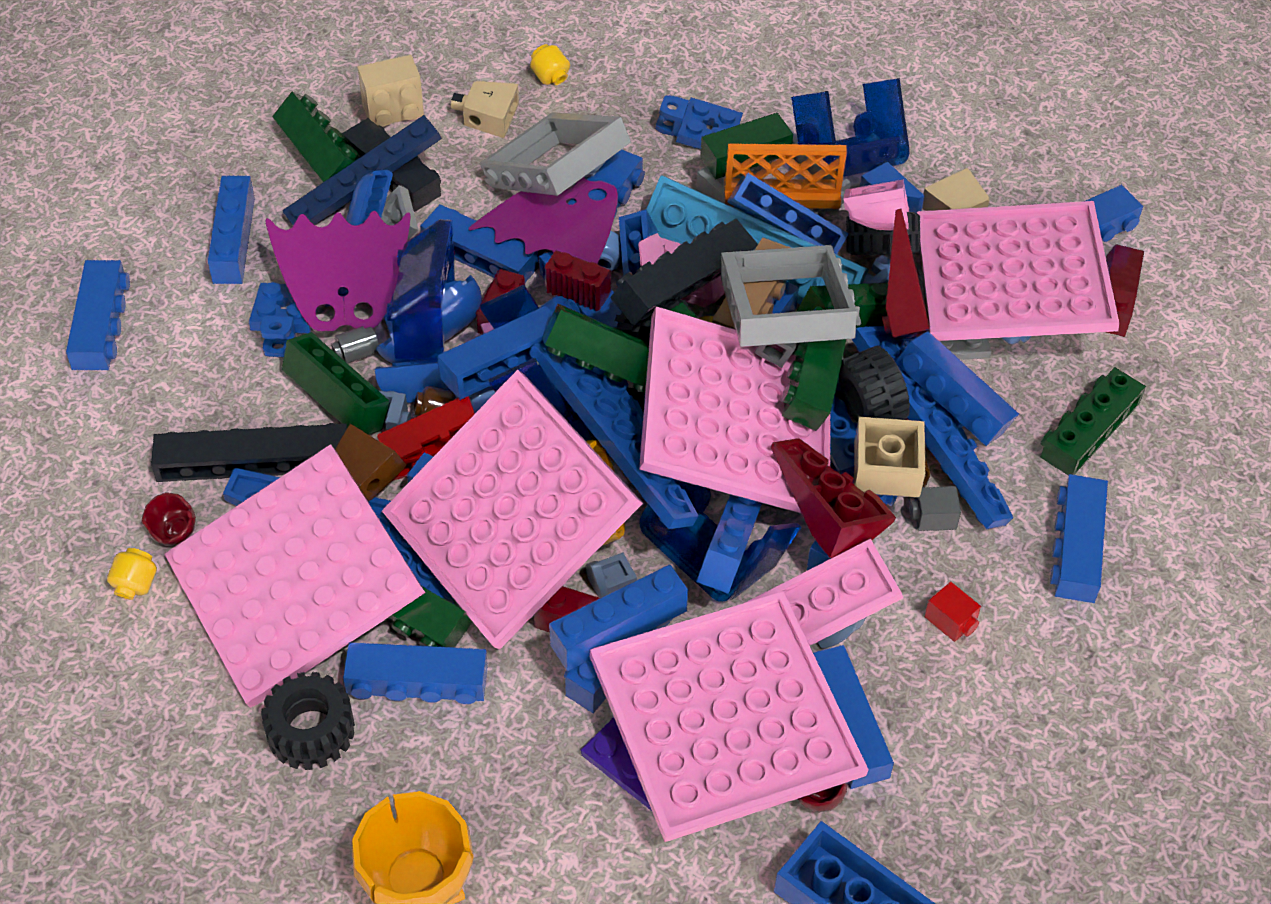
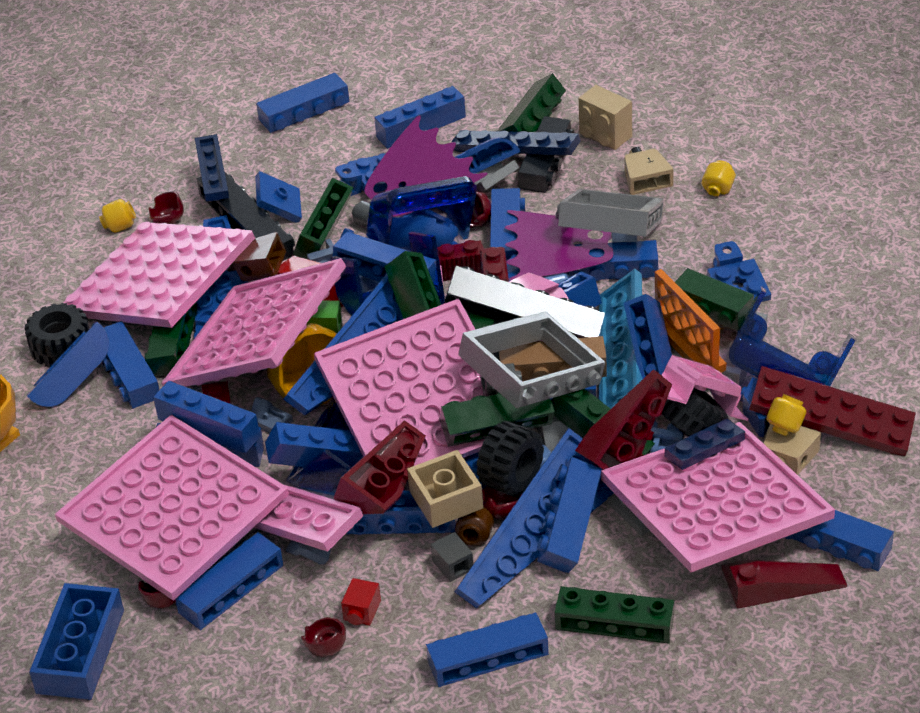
camera: 65 degrees right, 10 degrees down
none -> blue brick [27,322,109,407]
none -> dark blue plate [194,134,229,202]
none -> blue plate [255,171,302,223]
none -> dark red hair [301,617,346,657]
none -> dark blue plate [664,419,745,470]
none -> dark red plate [749,366,916,456]
none -> yellow head [766,394,806,436]

